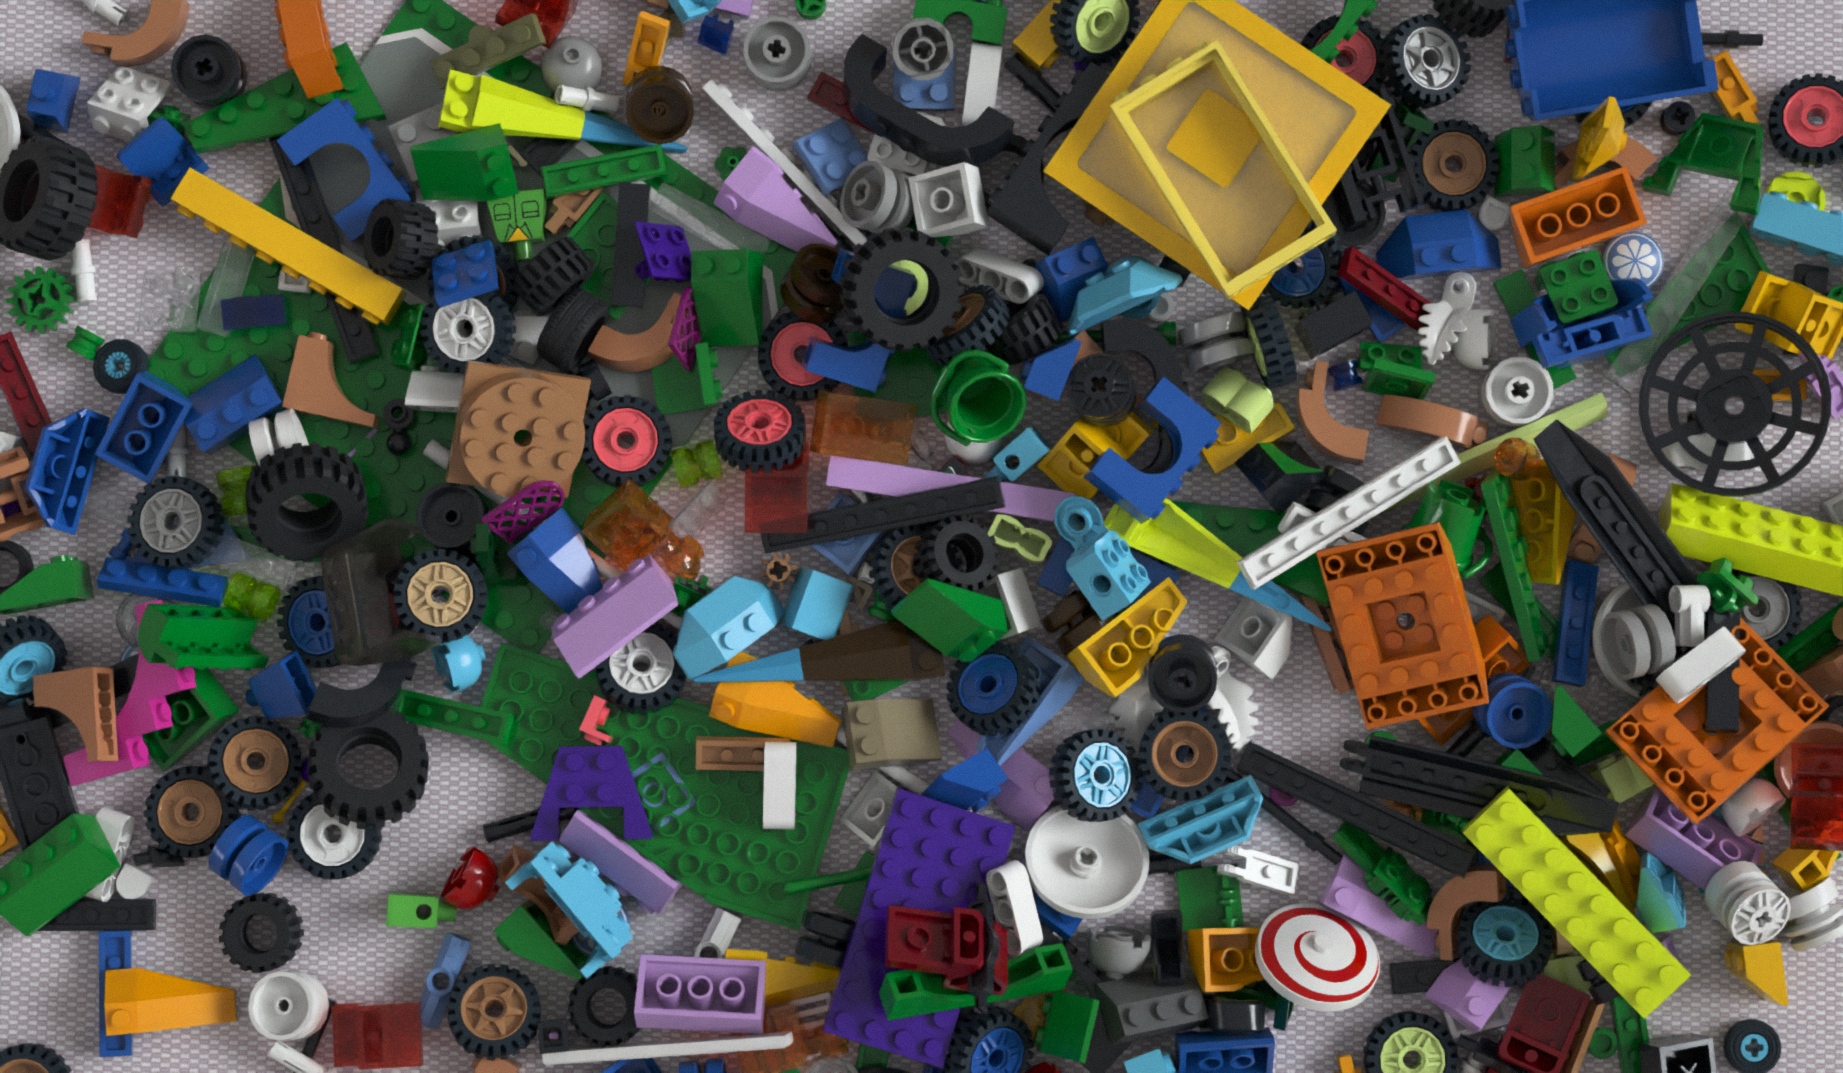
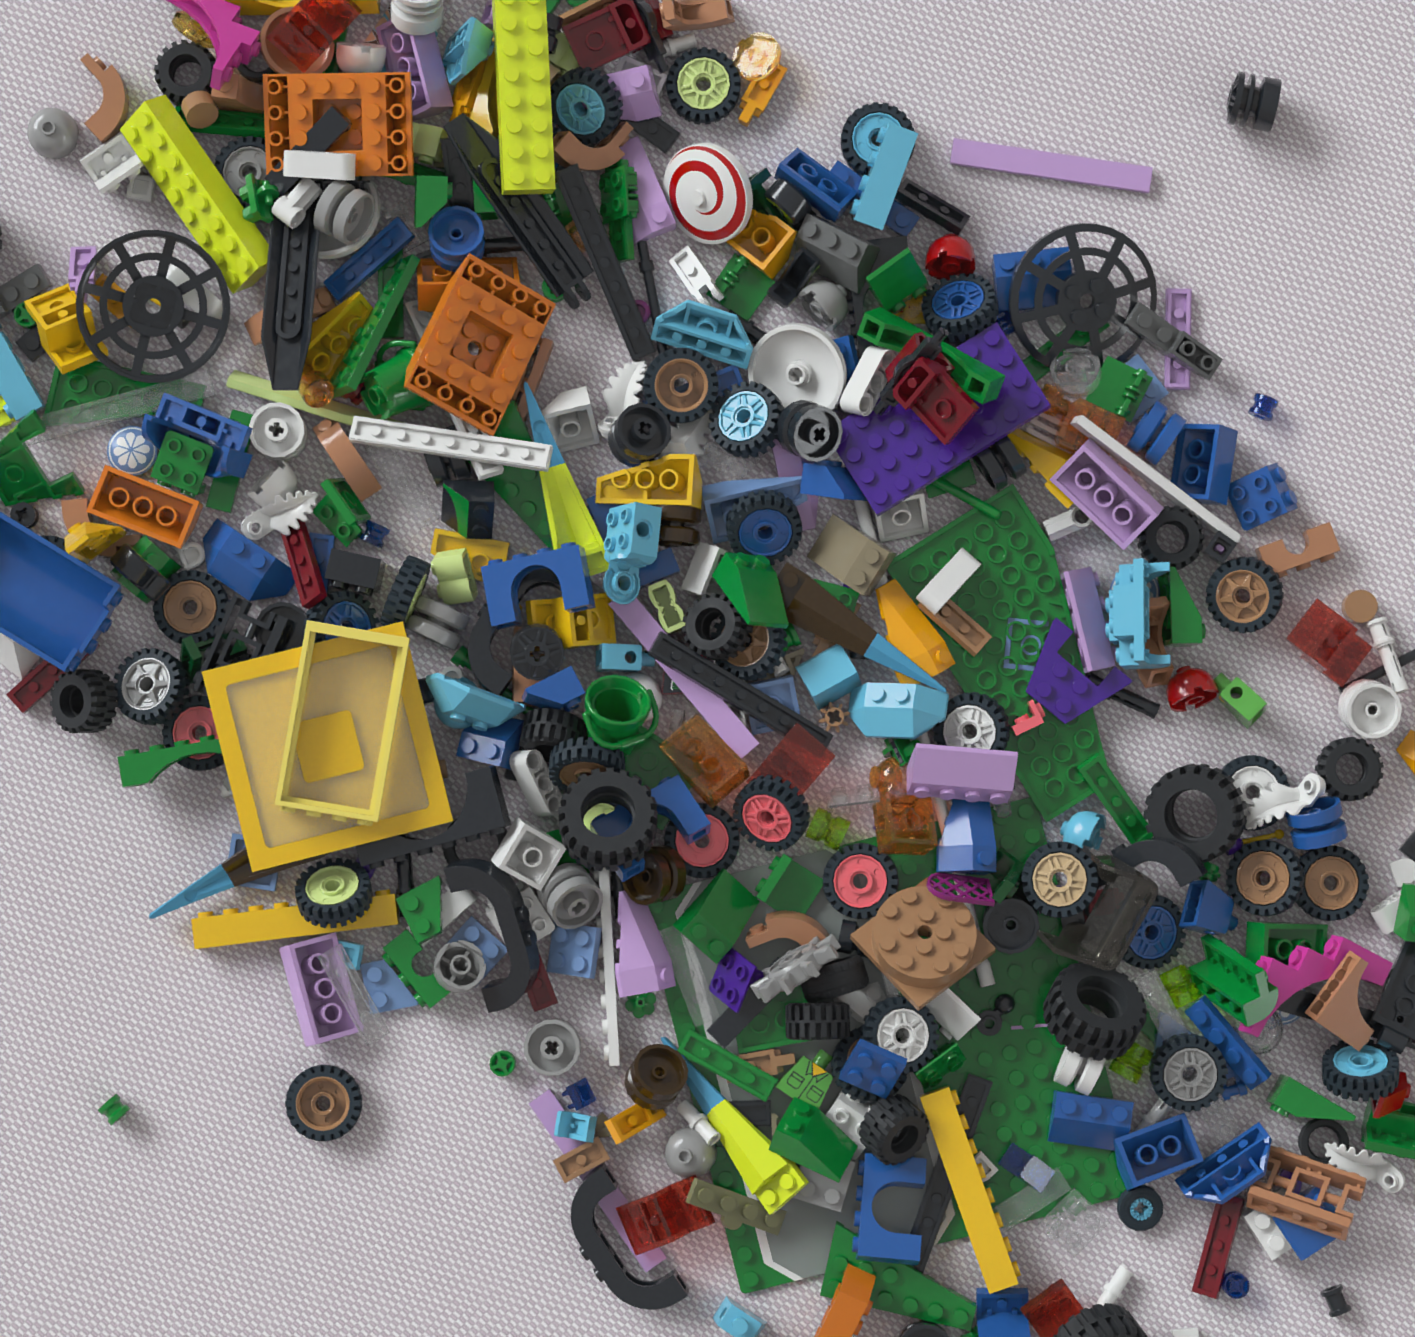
camera: 140 degrees left, 0 degrees up
green gear [6,266,76,334] -> none
green wheel [65,325,105,361] -> none
black bar [133,845,185,868] -> none
nougat arch [282,332,381,430] -> none
medium blue piece [412,932,473,1030] -> none
magenta window [668,287,701,371] -> none
nougat arch [1295,360,1369,466] -> none
none -> black animal [110,544,171,601]
none -> green wing [395,875,442,945]
none -> light grey gear [750,934,841,1003]
none -> black wheel [776,400,843,462]
none -> white plant [1246,773,1326,829]

